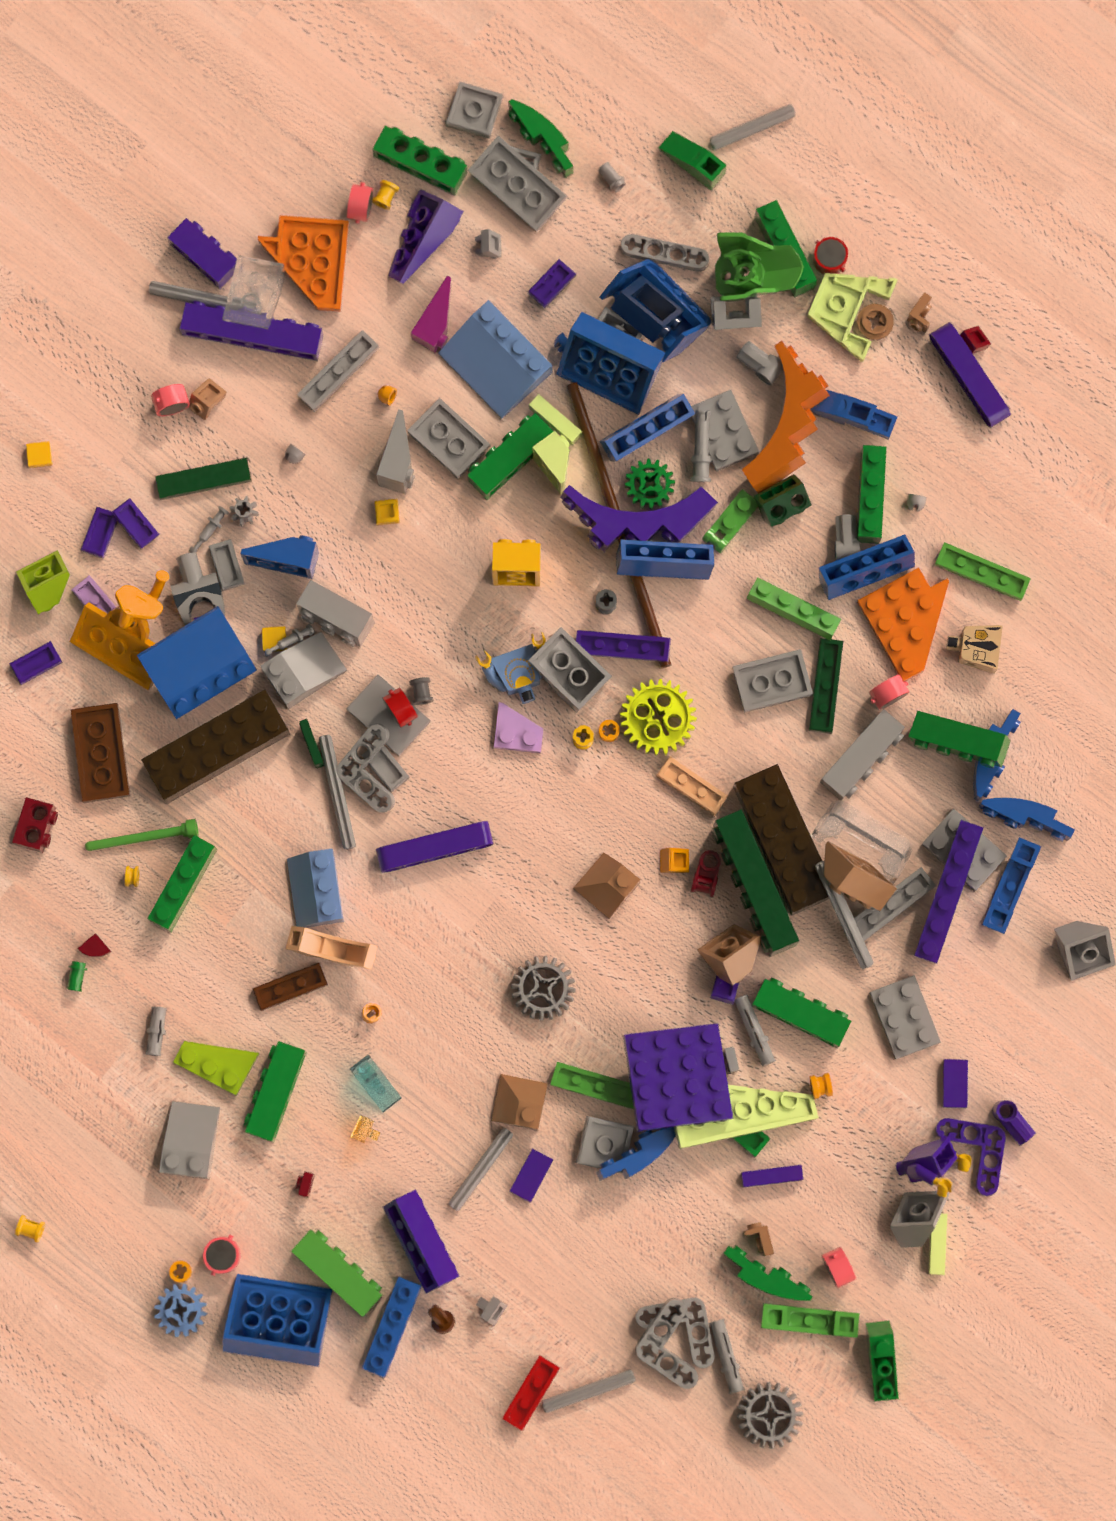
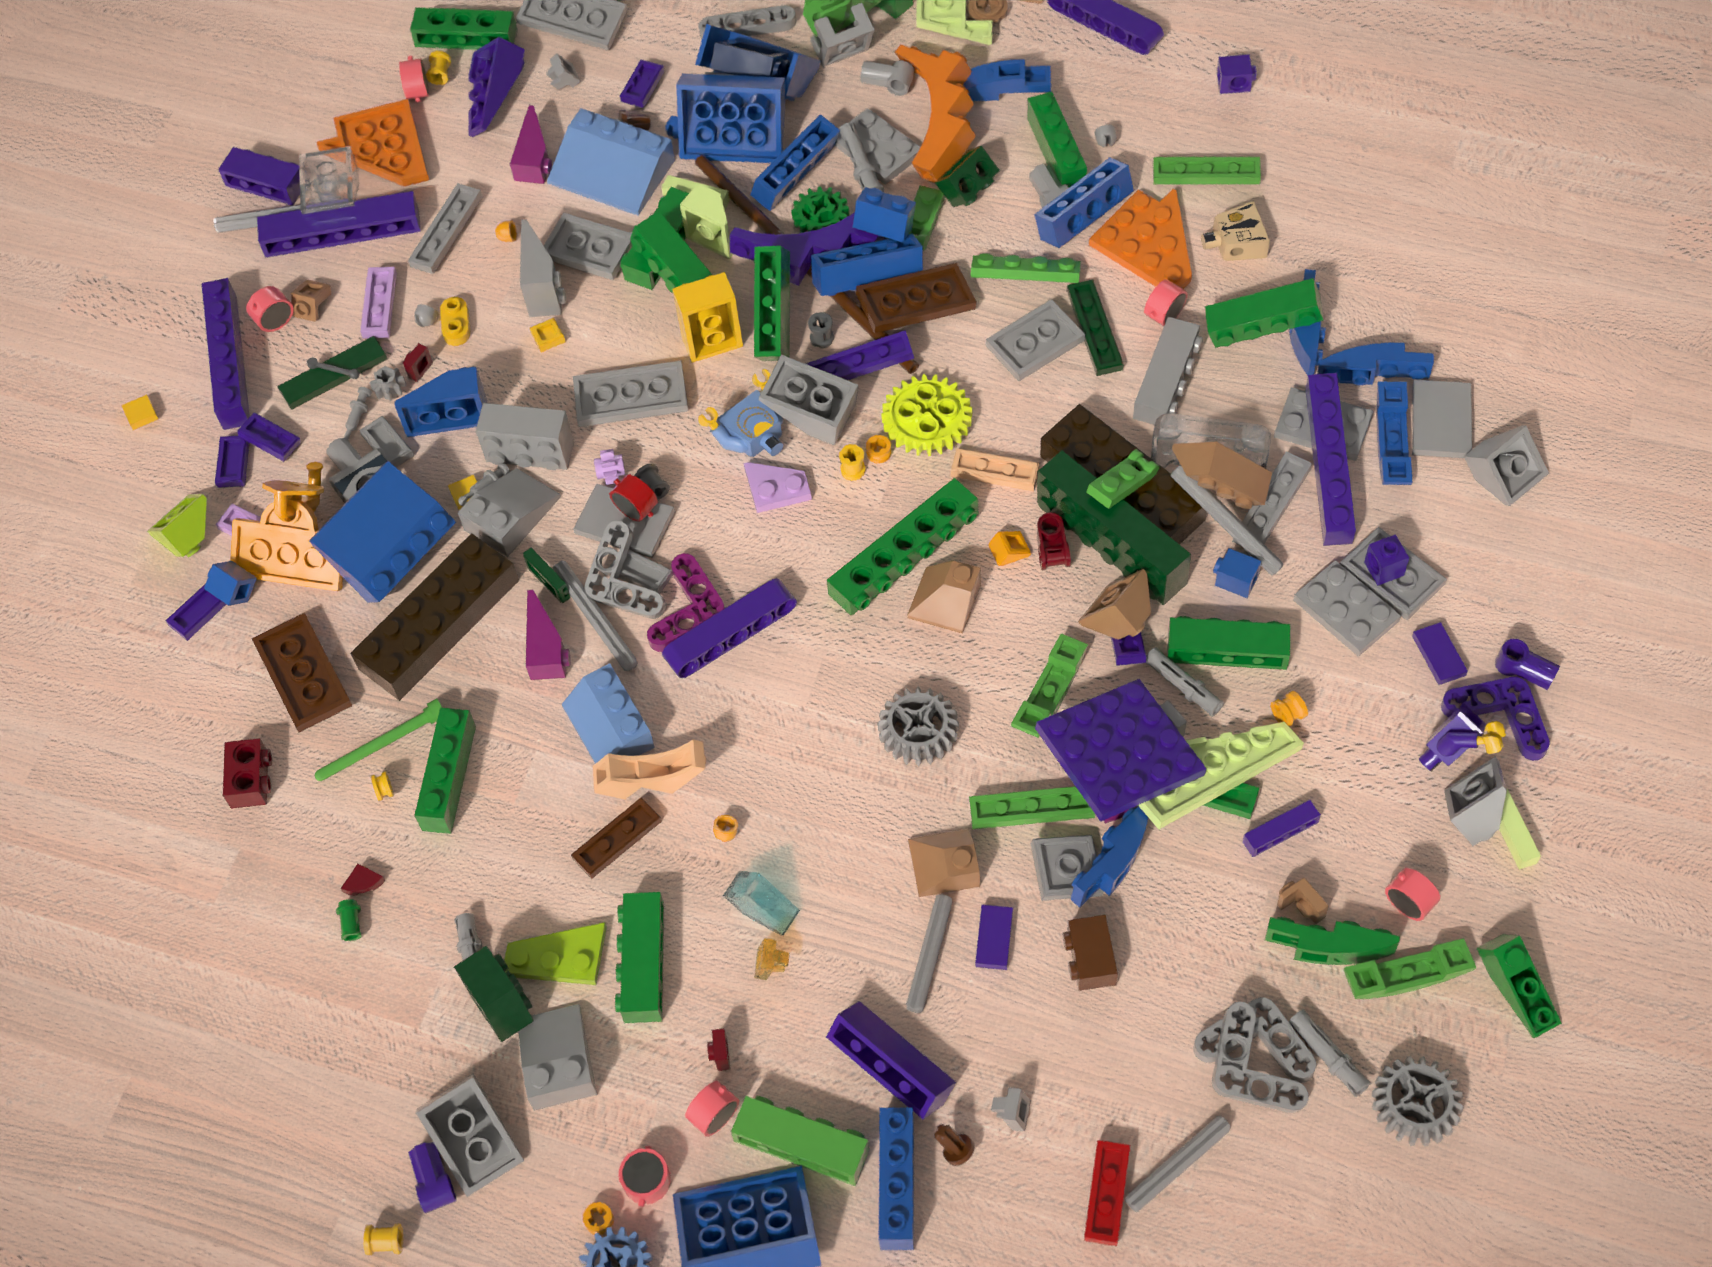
camera: 15 degrees left, 20 degrees down
none -> dark purple brick [201,278,250,430]
none -> blue brick [204,561,257,606]
none -> dark grey hinge [307,357,360,380]
none -> lavender plate [360,267,397,339]
none -> dark red plate [403,343,433,383]
none -> dark purple piece [408,1142,457,1213]
none -> light grey slope [416,1074,524,1197]
none -> yellow plate [440,297,470,346]
none -> dark green brick [454,946,534,1043]
none -> magenta slope [526,589,571,680]
none -> light grey plate [573,361,688,427]
none -> lavender gear [594,449,626,485]
none -> reddish brown piece [614,110,651,131]
none -> green brick [629,211,712,293]
none -> magenta beam [647,553,725,652]
none -> coral piece [685,1080,739,1137]
none -> green brick [754,246,790,361]
none -> green brick [826,478,978,616]
none -> blue brick [853,187,916,242]
none -> reddish brown plate [855,263,977,334]
none -> bright green slope [1011,634,1088,738]
none -> reddish brown brick [1063,915,1118,991]
none -> bright green plate [1087,449,1159,509]
none -> blue brick [1213,548,1262,599]
none -> dark purple brick [1216,54,1256,94]
none -> light grey tile [1340,527,1447,620]
none -> dark purple brick [1364,534,1409,586]
none -> light grey tile [1412,380,1472,458]

